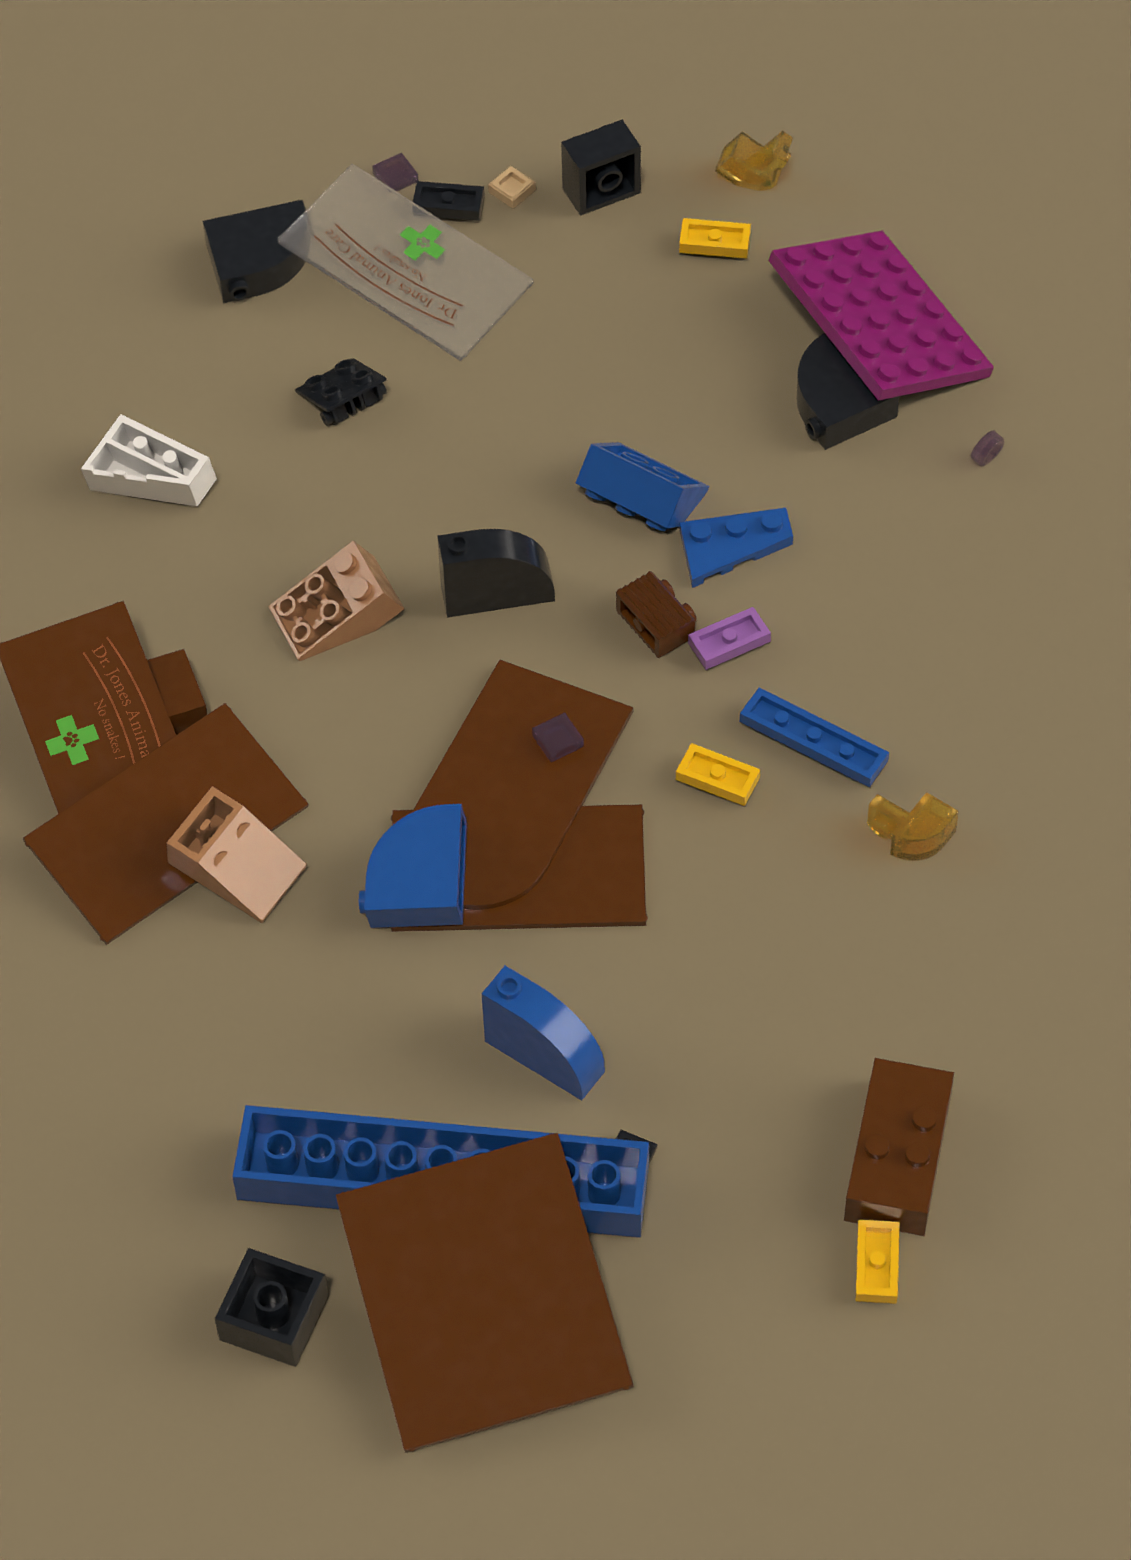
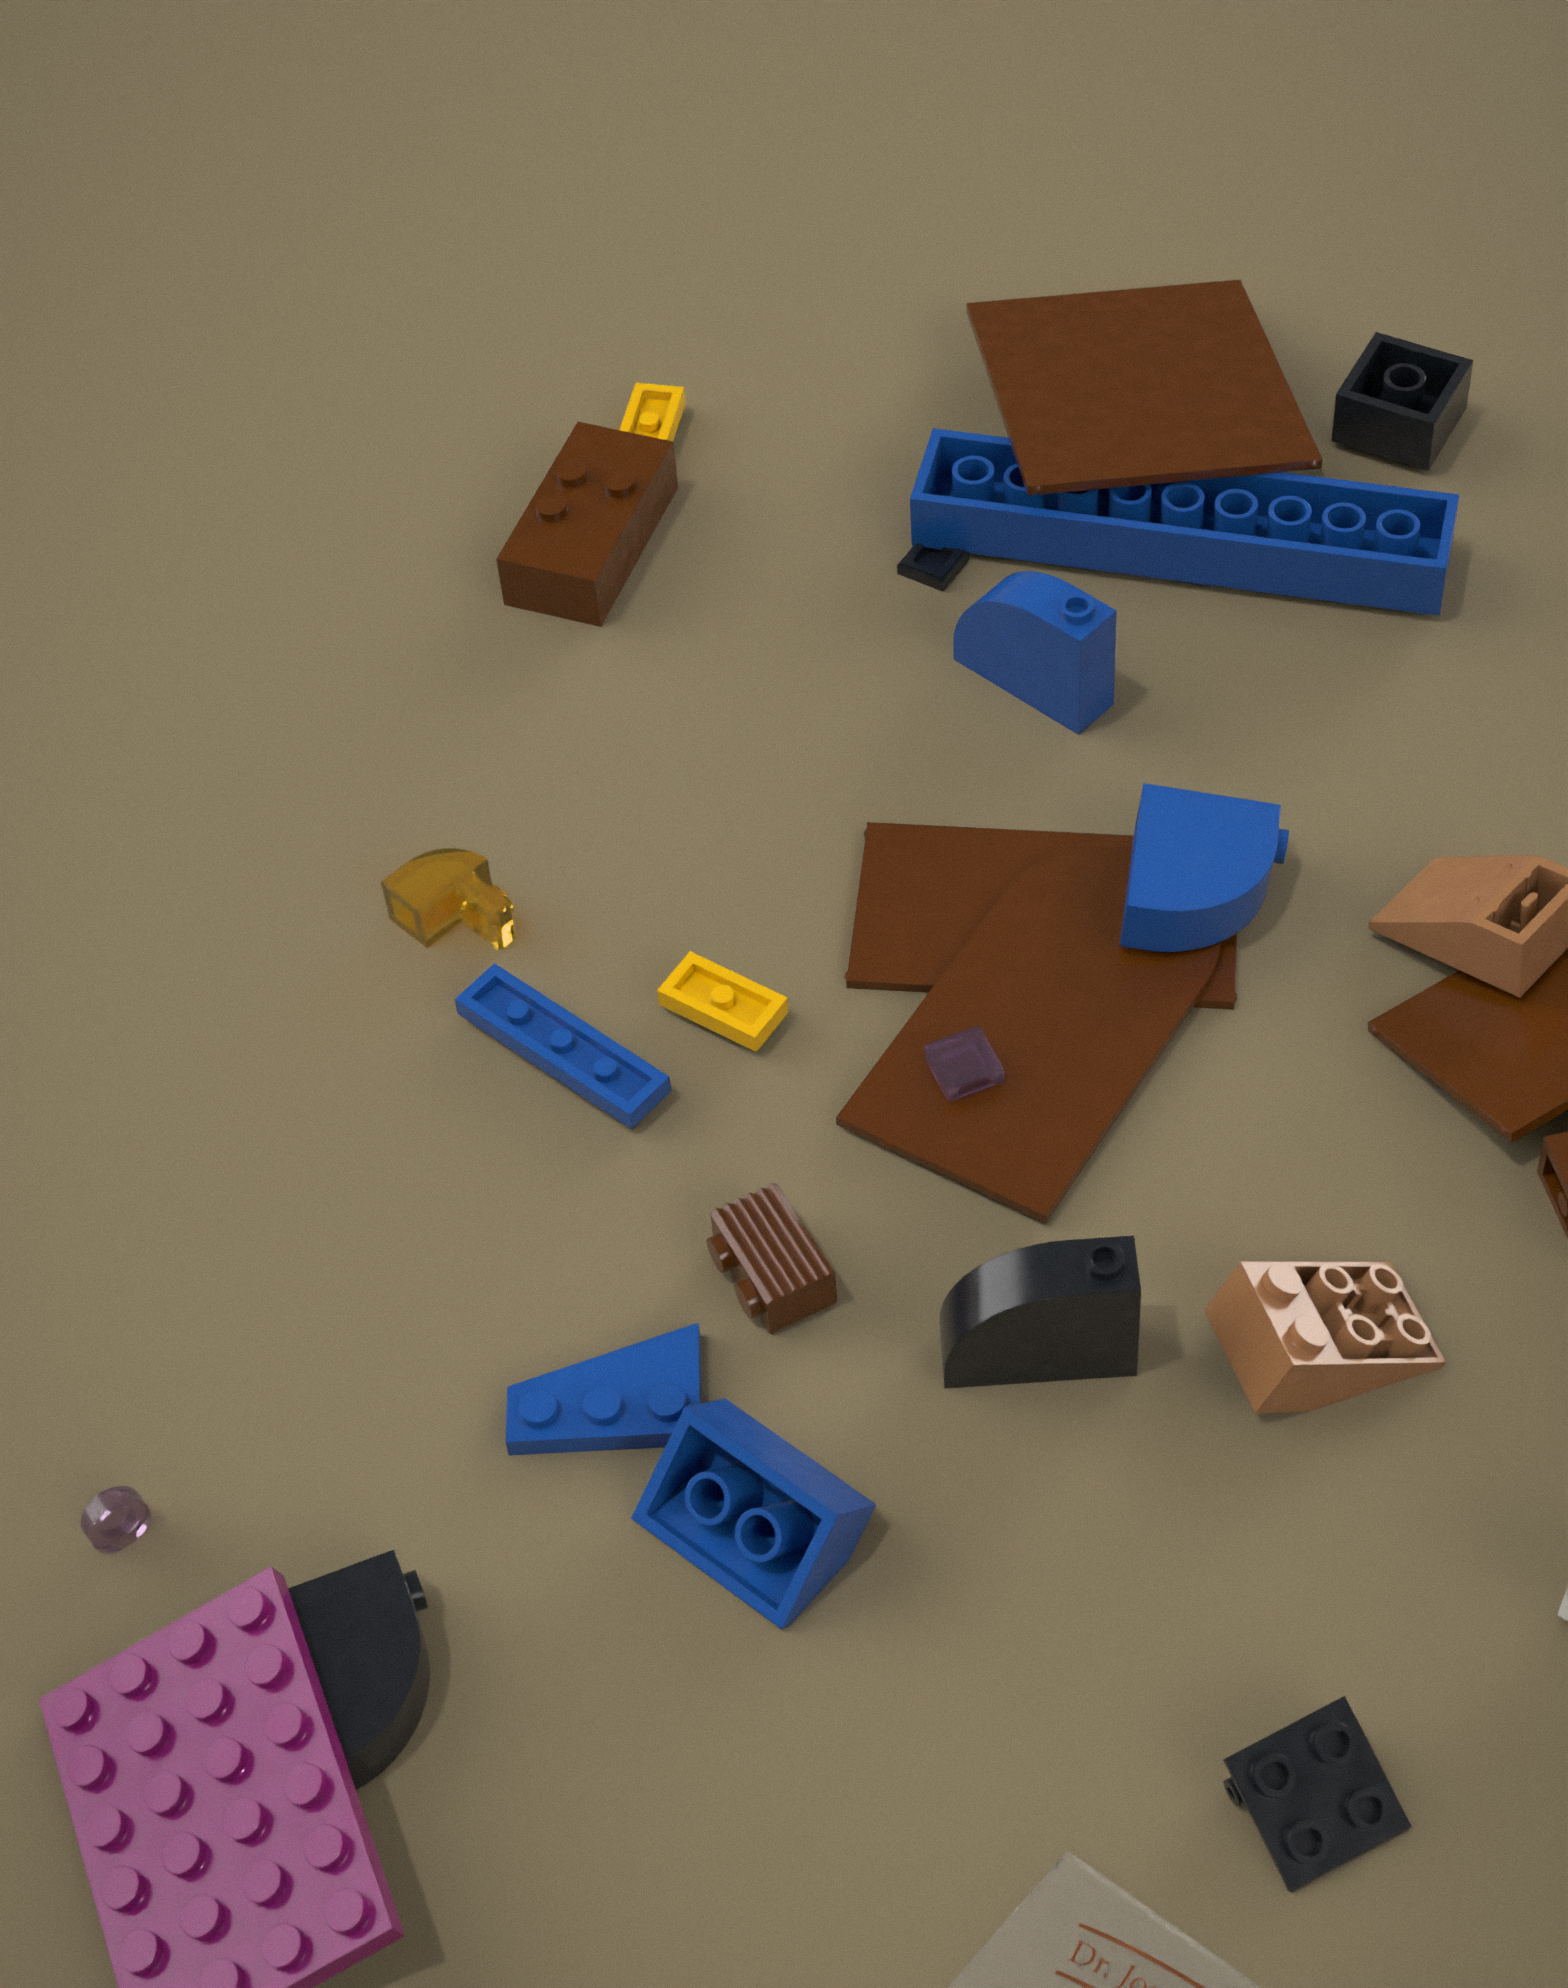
camera: 170 degrees left, 5 degrees down
medium lavender plate [688,607,771,670] -> none

